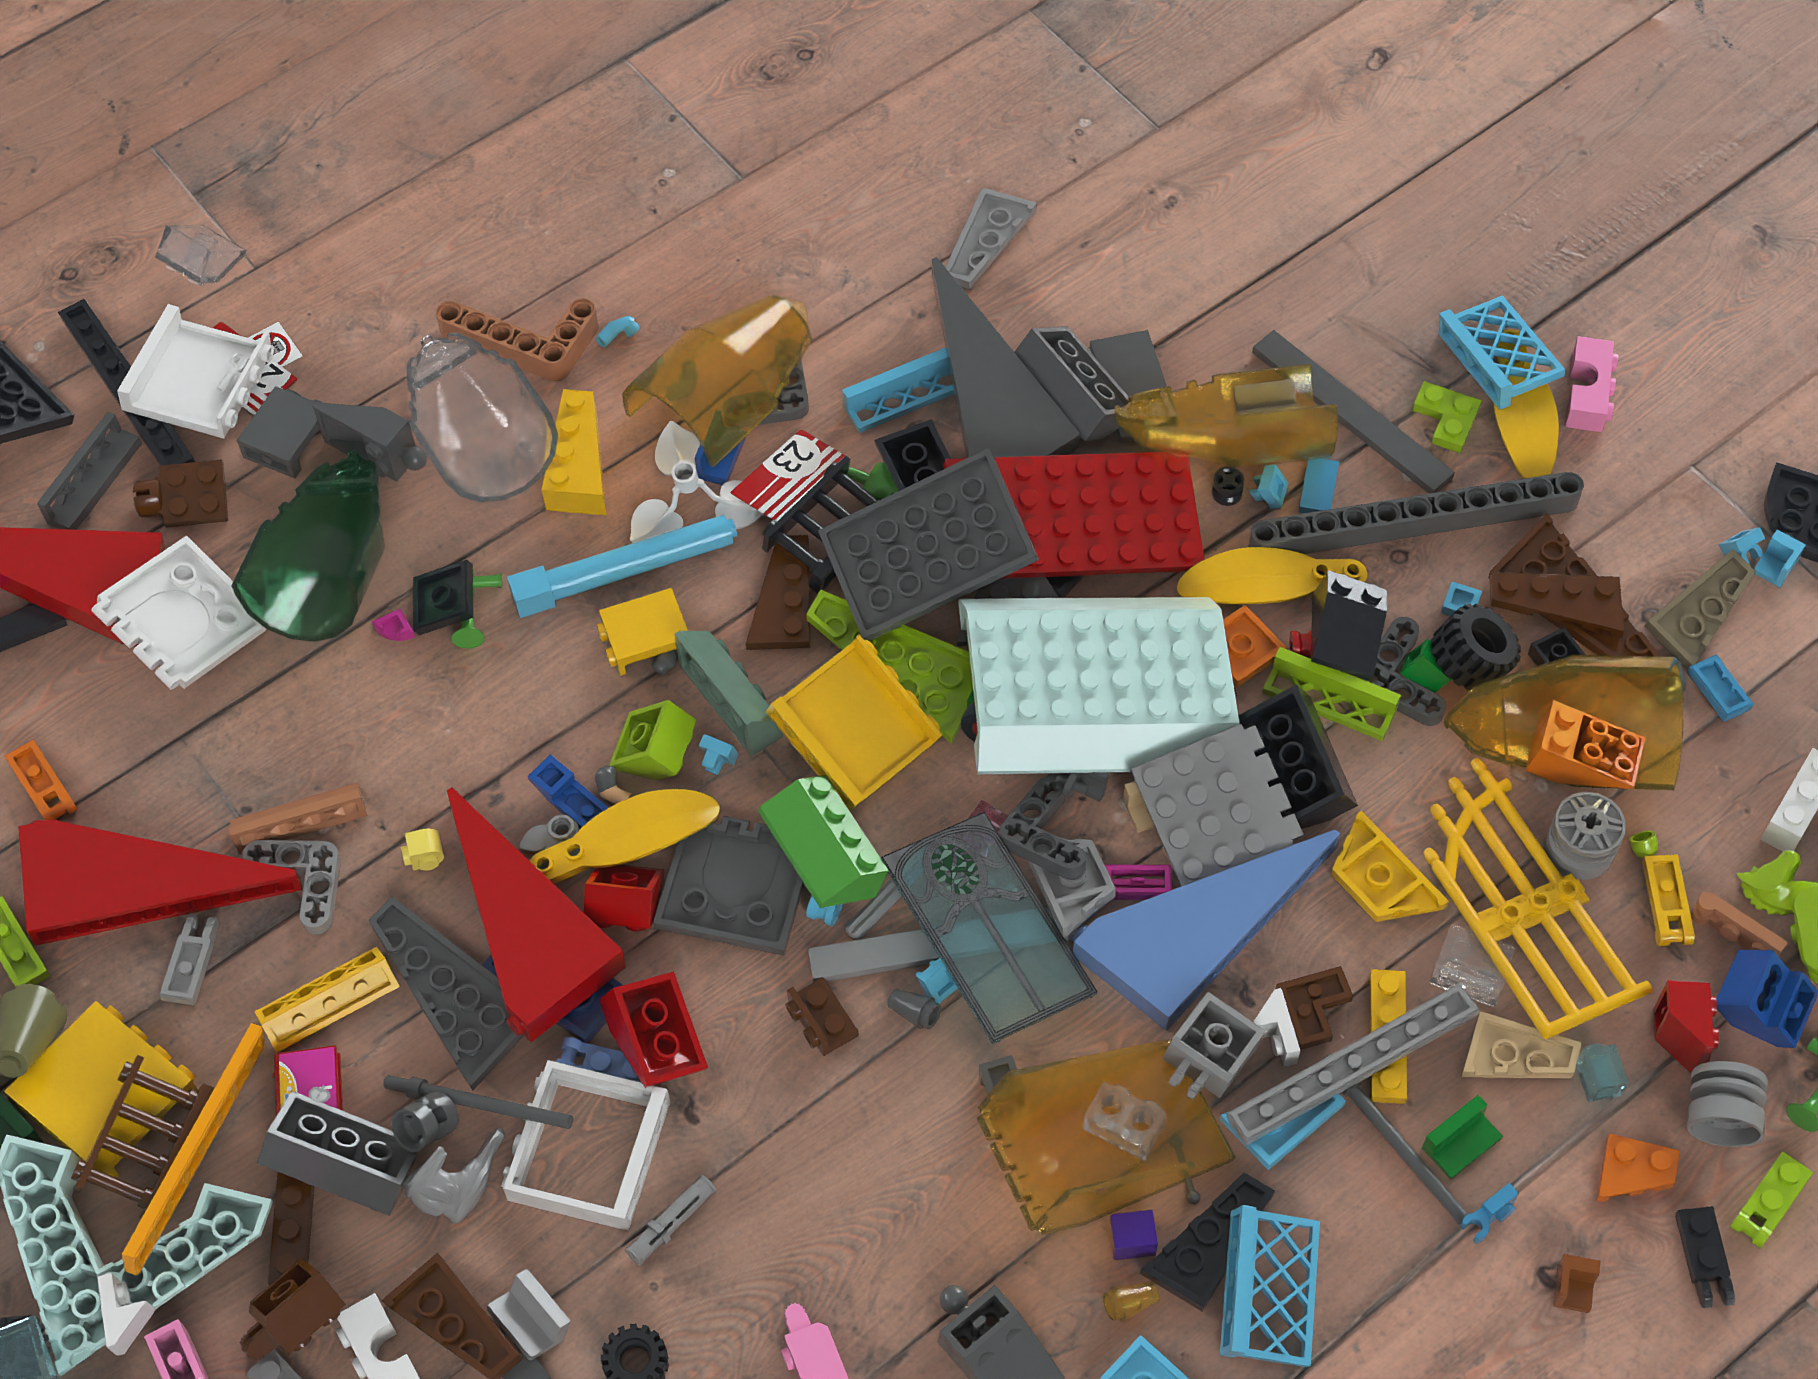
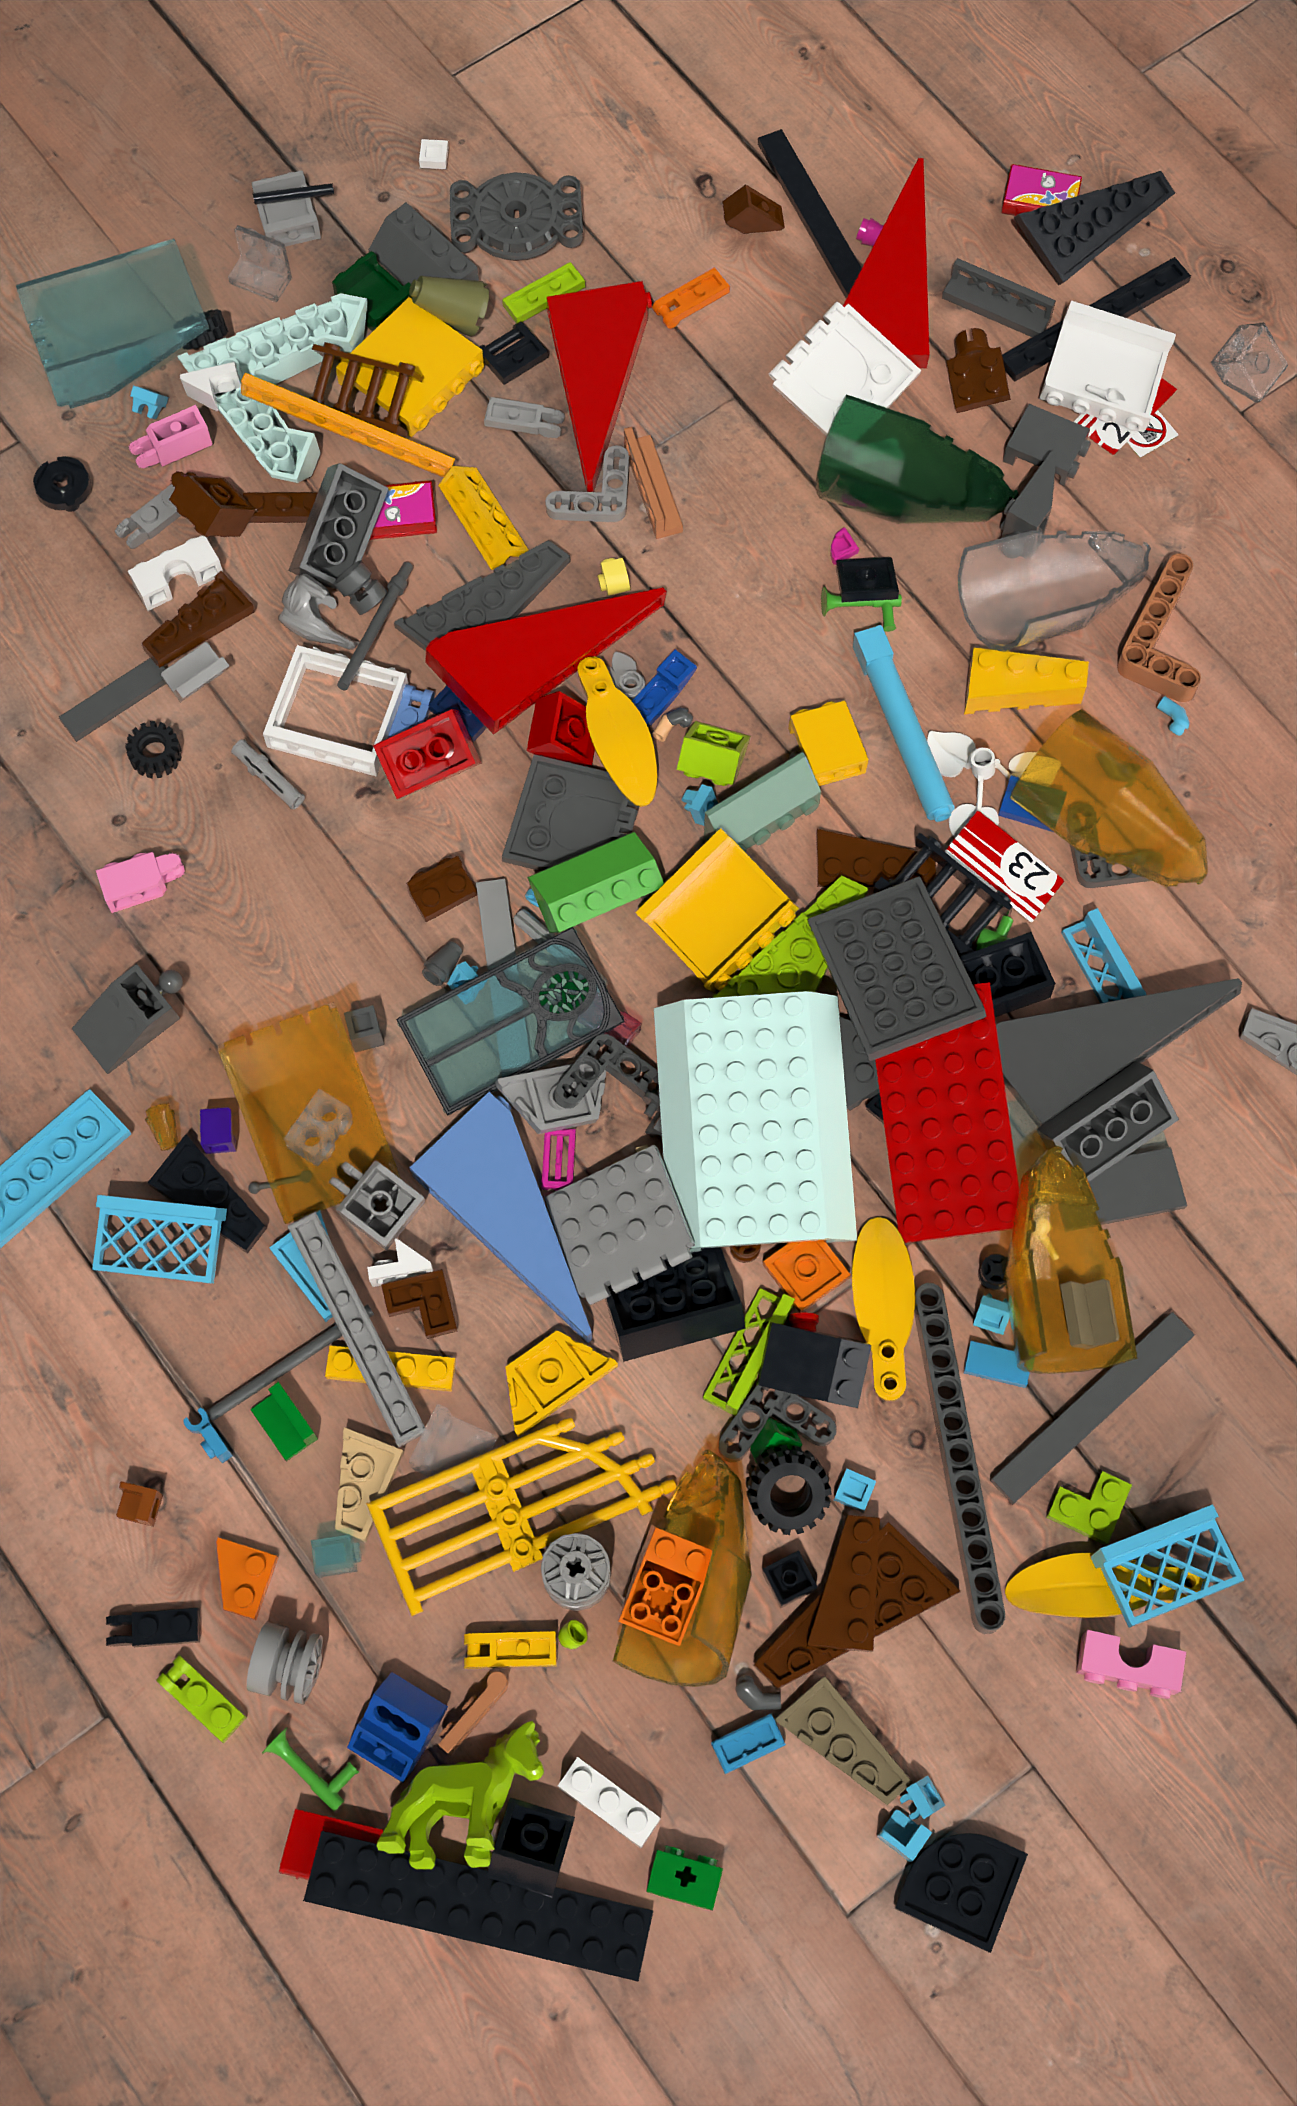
camera: 90 degrees right, 10 degrees up
red slope [1653,980,1719,1073] -> none
none -> black plate [479,321,548,385]

